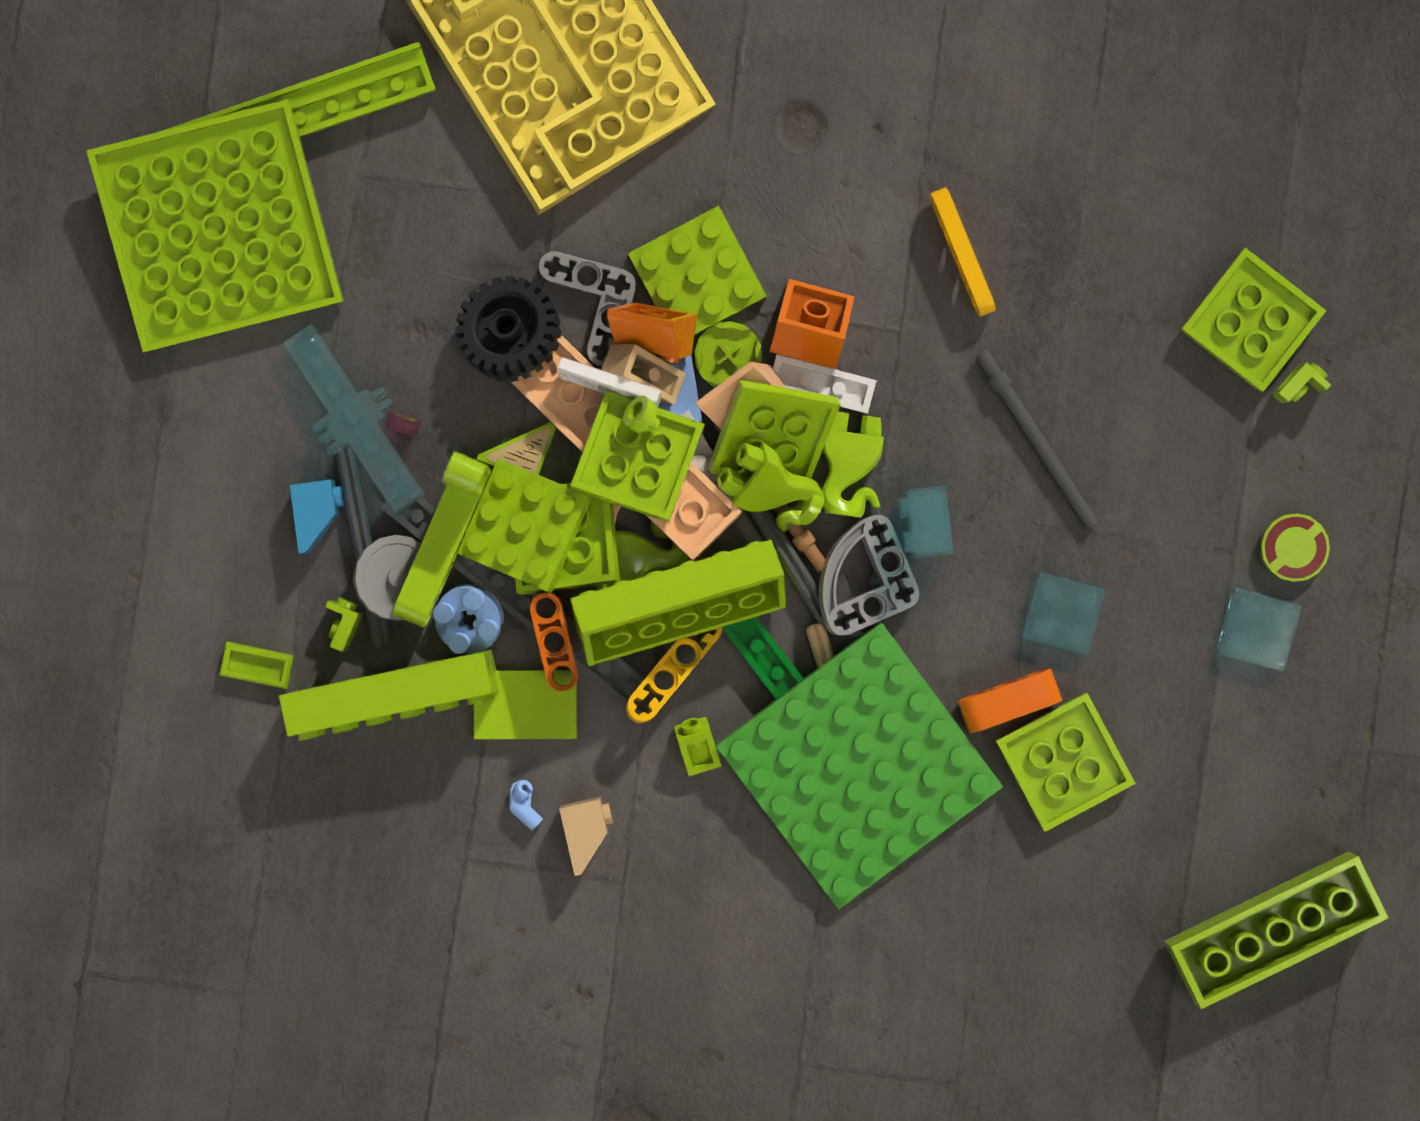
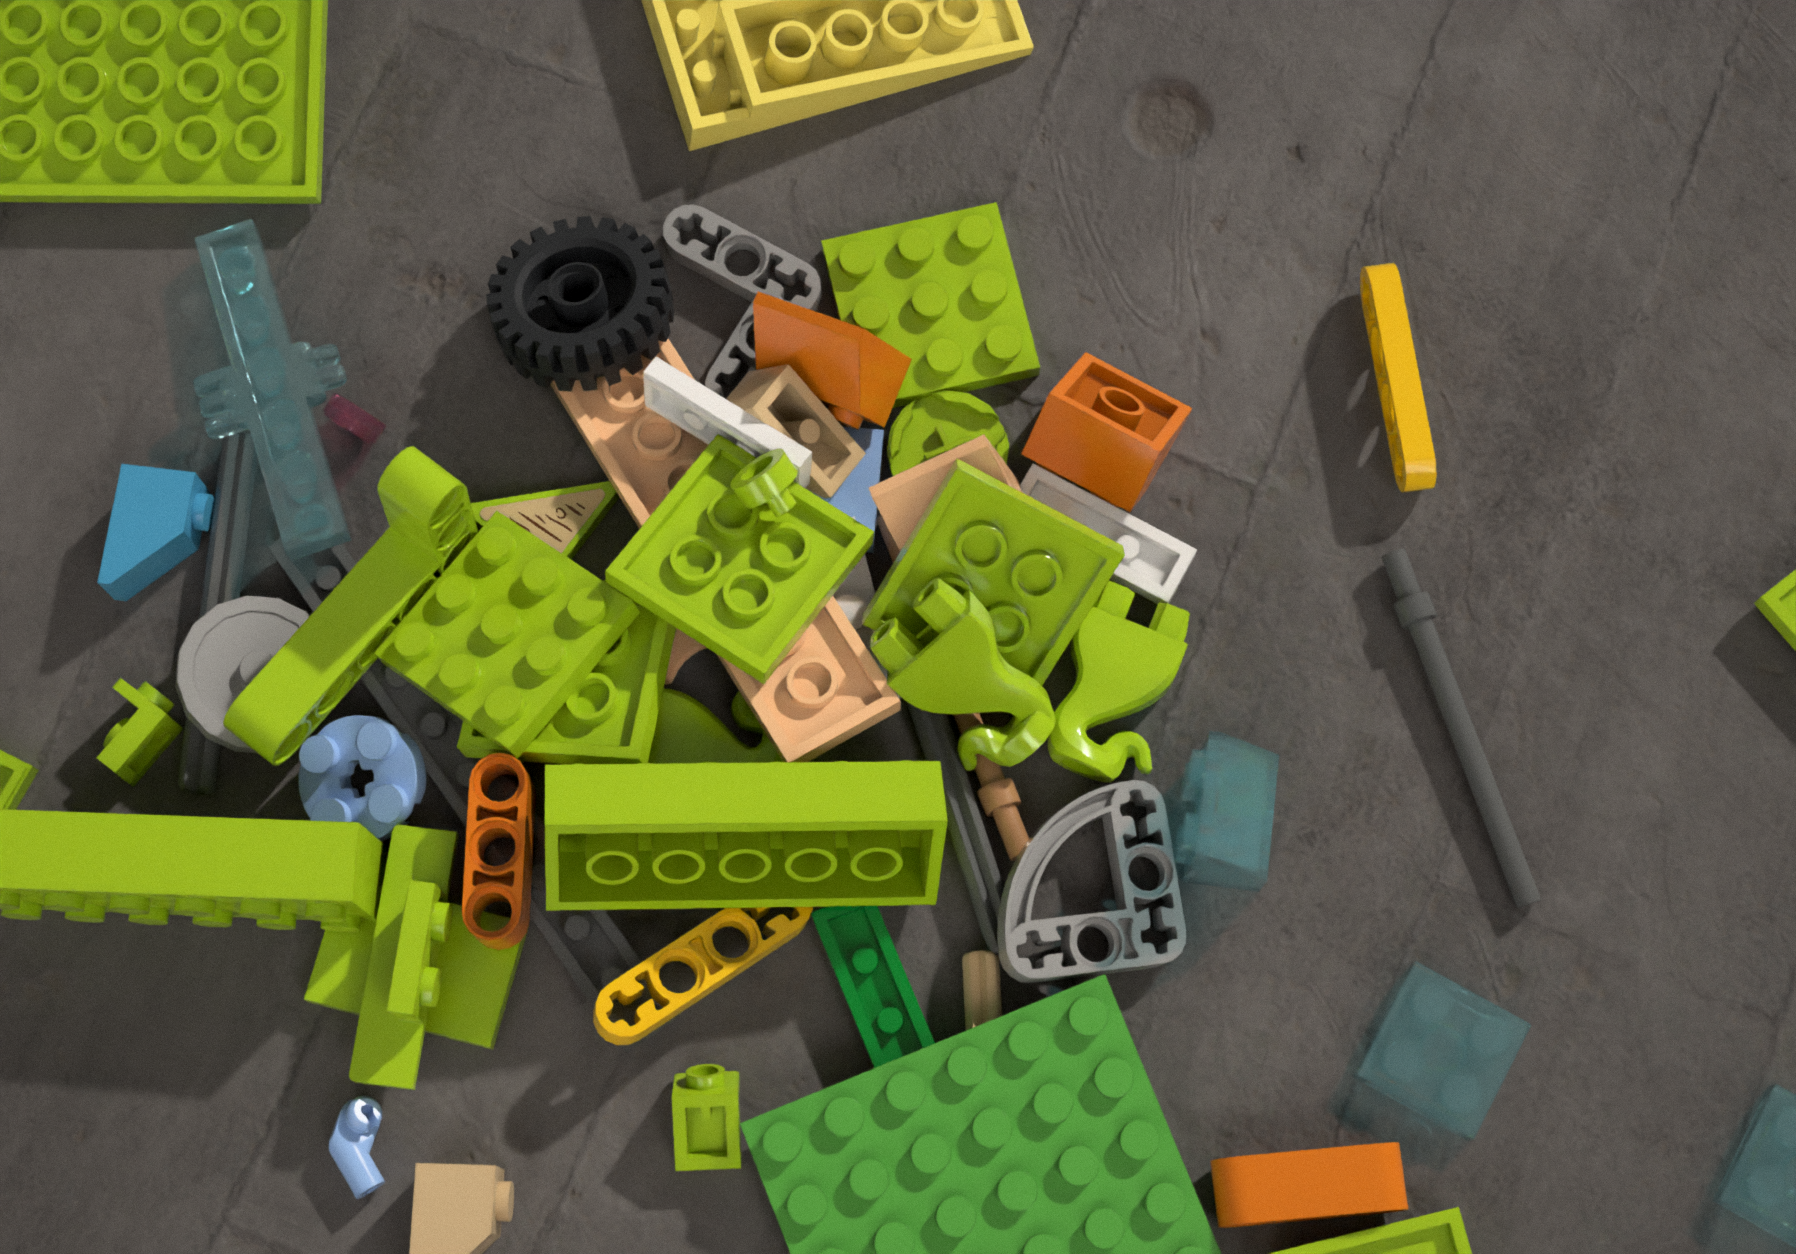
camera: 15 degrees right, 15 degrees down
none -> lime bracket [349,825,459,1090]

